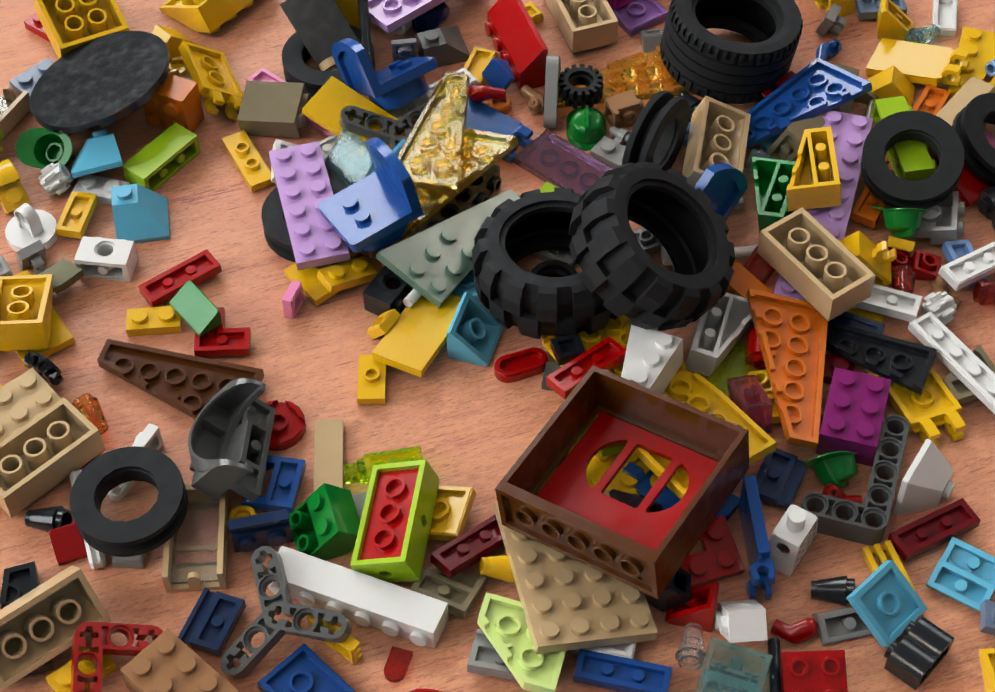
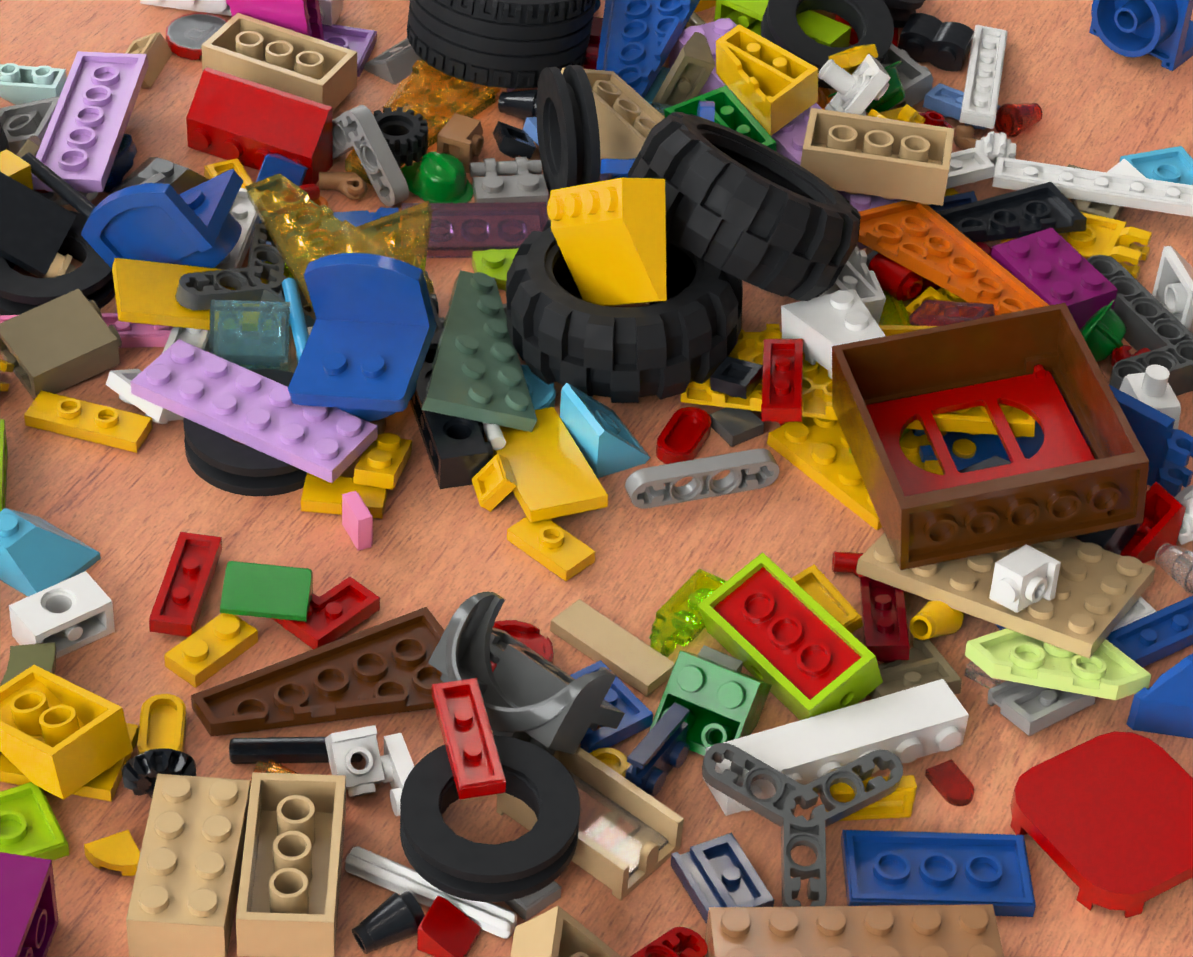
camera: 50 degrees left, 10 degrees down
none -> yellow tile [137,694,187,755]
none -> black axle [229,737,363,764]
none -> white brick [324,725,385,797]
none -> tile [432,678,506,800]
none -> yellow slope [547,178,667,306]
none -> light grey beam [625,449,780,509]
none -> white plate [818,54,891,116]
none -> yellow tile [828,44,878,75]
none -> white brick [989,544,1061,613]

